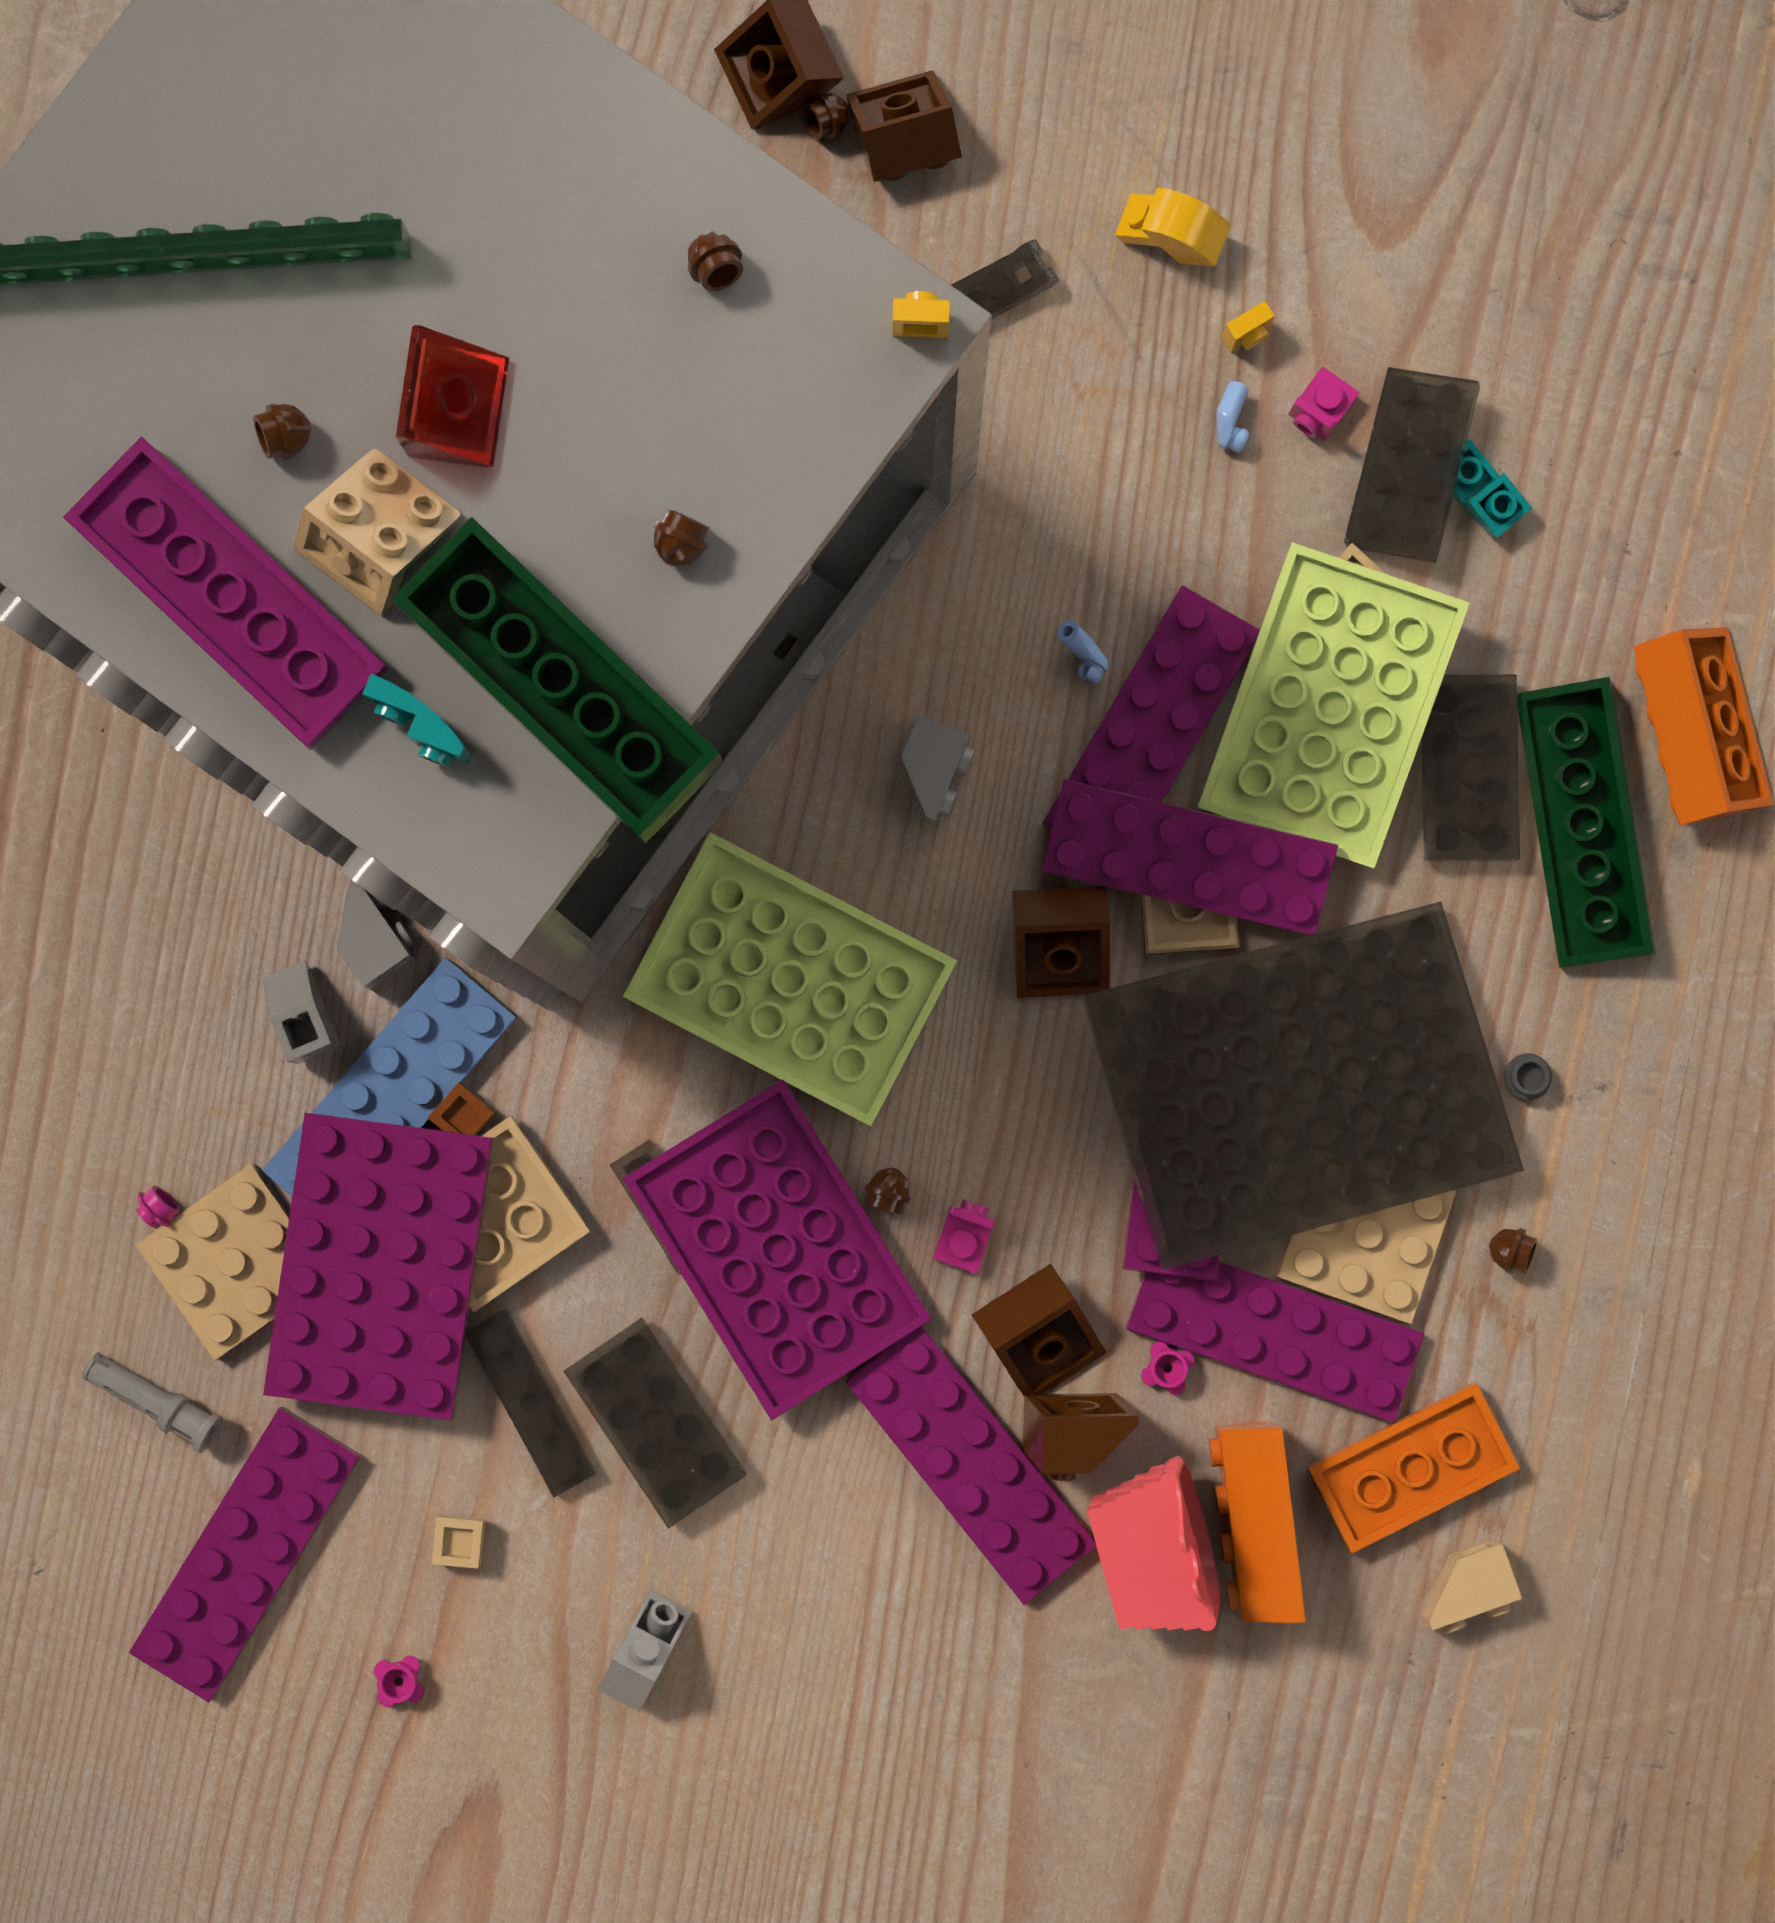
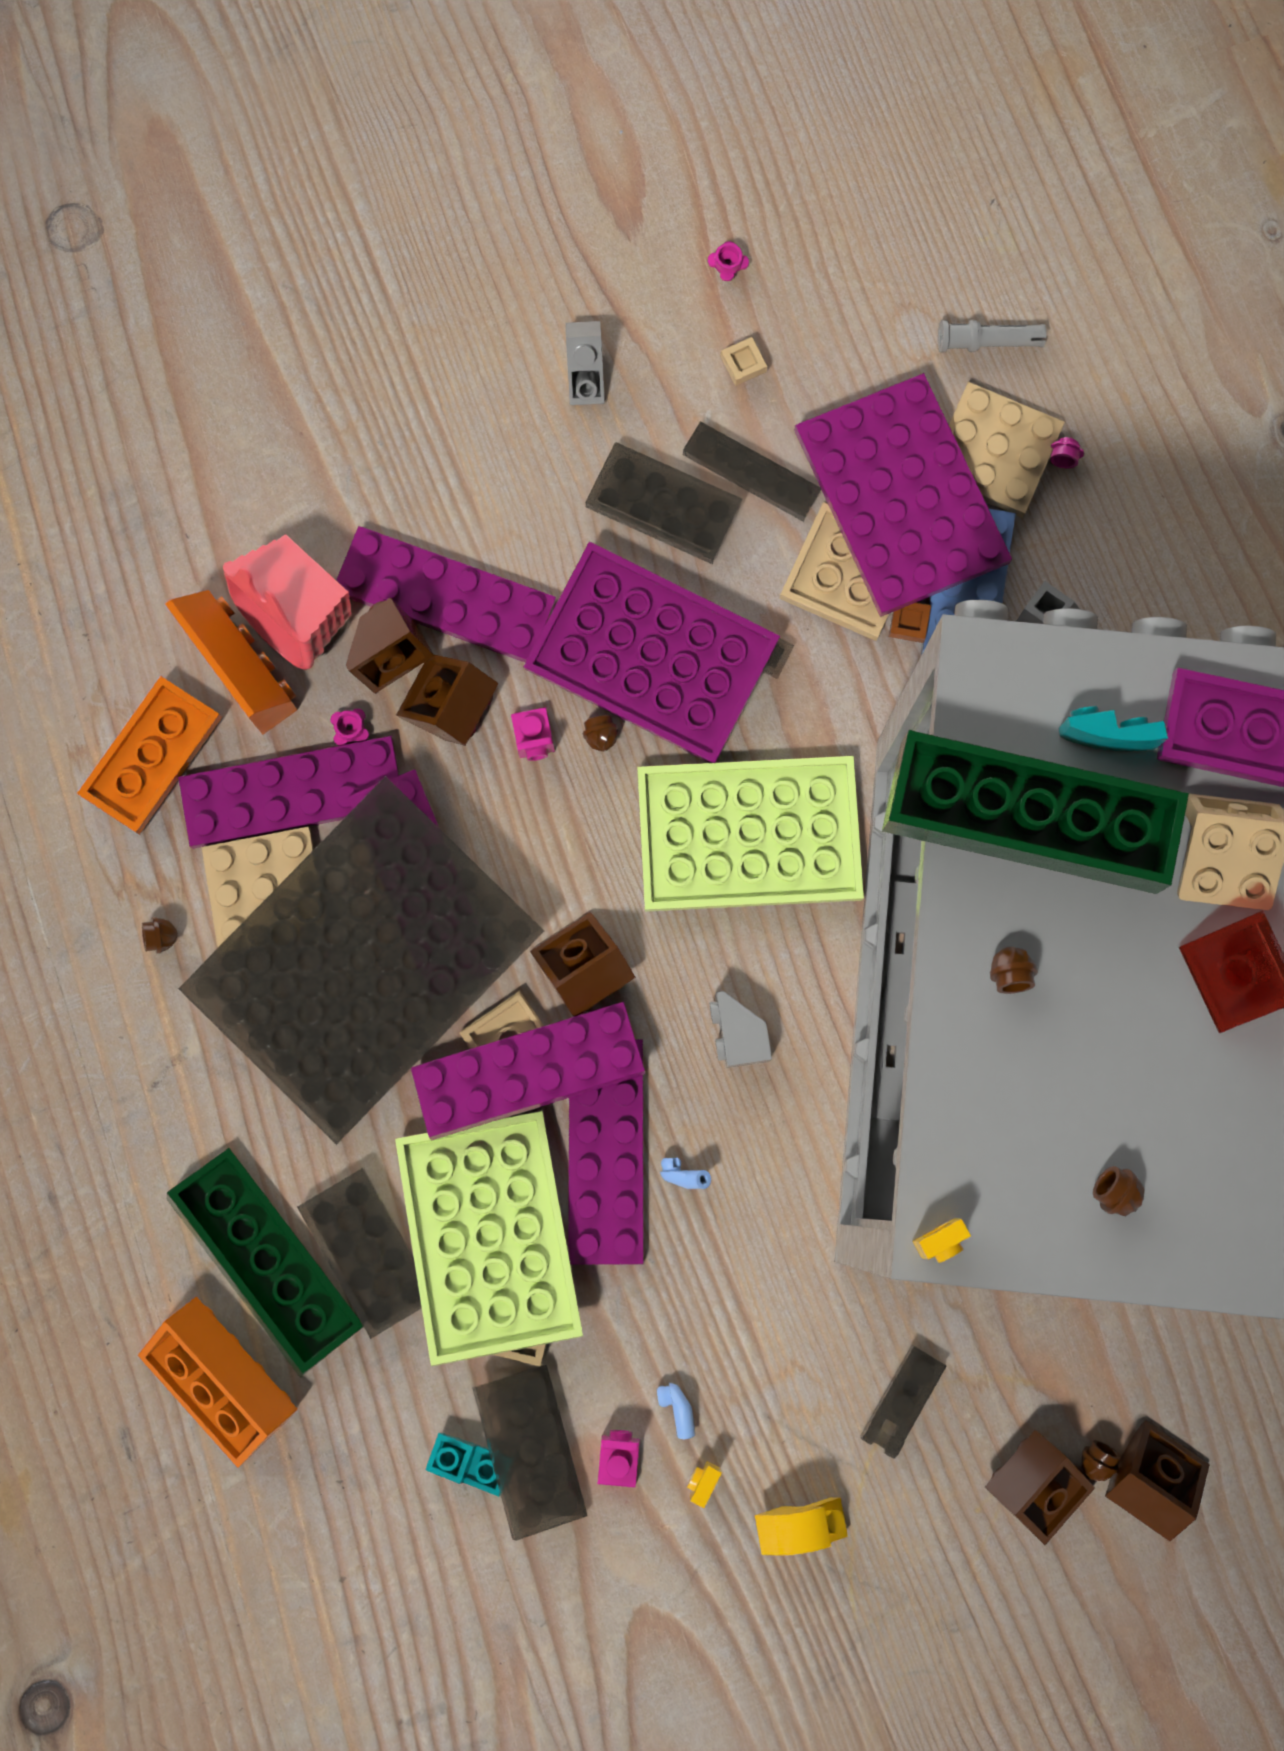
camera: 145 degrees right, 5 degrees down
magenta plate [129,1407,362,1703] -> none
tan slope [1421,1539,1522,1634] -> none
dark grey plate [1504,1053,1552,1100] -> none

